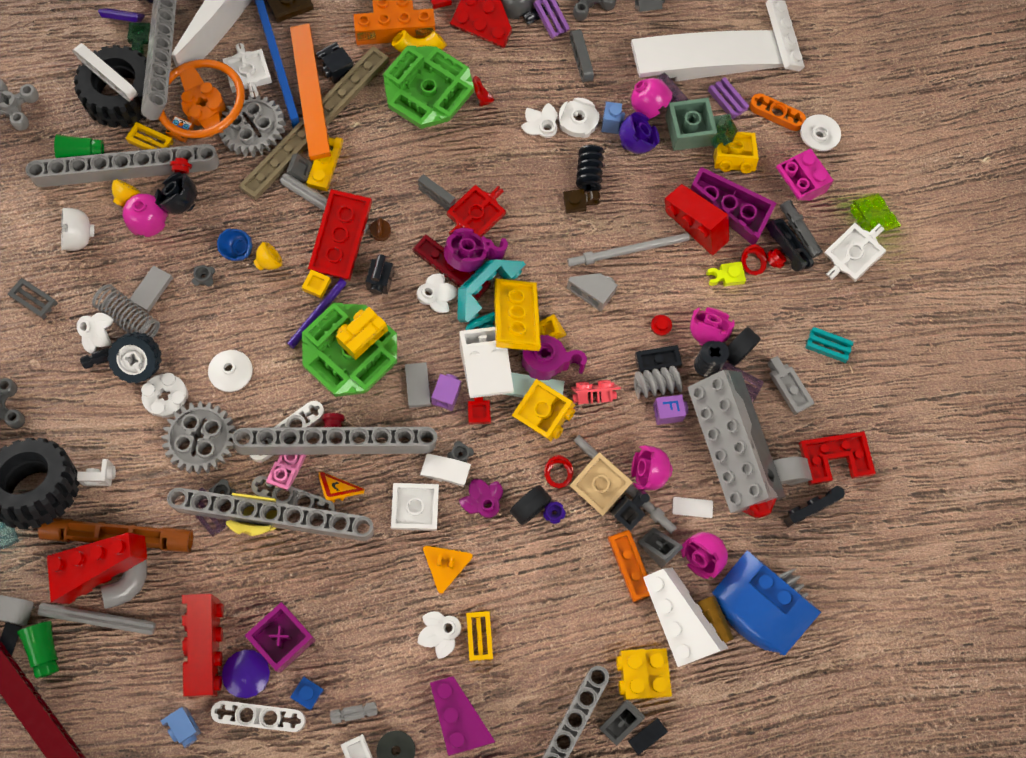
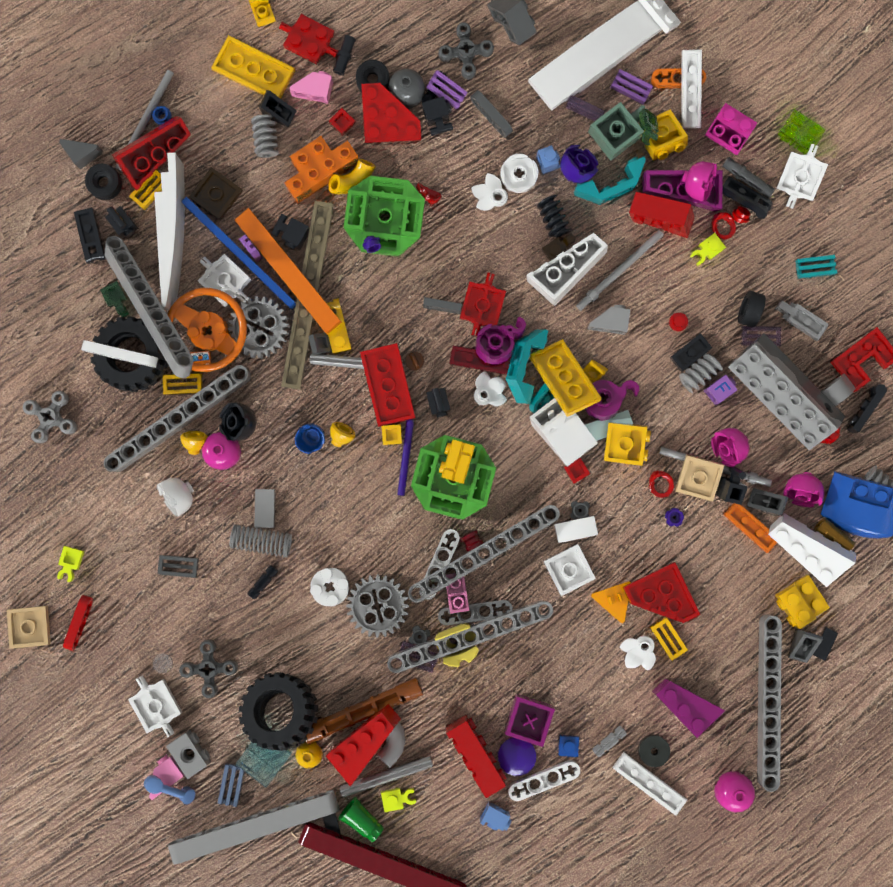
camera: 25 degrees left, 15 degrees up
green plant [54,134,105,158] -> none
white plate [77,313,114,354] -> none
white bracket [77,459,116,486] -> none
dark purple tile [98,8,145,22] -> none
black wheel [107,332,162,384] -> none
red plate [170,158,192,174] -> none
dark grey plate [192,265,215,287] -> none
white dish [208,350,253,392] -> none
piece [318,472,365,503] -> none
light grey tile [405,362,431,408] -> none
medium lavender brick [431,374,461,411] -> none
magenta plate [459,479,503,518] -> none
black tyre [510,485,552,525] -> none
coral hinge [571,380,621,405] -> none
dark pink cylinder [631,78,672,119] -> none
white sticker [672,497,713,518] -> none
dark pink cylinder [690,307,735,346] -> none
black piece [694,341,729,378] -> none
white dish [800,114,841,151] -> none
none -> medium lavender tile [239,235,262,262]
none -> yellow brick [295,741,323,769]
none -> dark purple plate [362,236,381,253]
none -> neon yellow plate [381,788,416,812]
none -> black brick [422,96,453,136]
none -> white wedge [527,233,608,306]
none -> teal slope [573,156,646,205]
none -> red plate [623,562,701,623]
none -> white tile [681,50,702,129]
none -> dark pink cylinder [682,161,717,202]

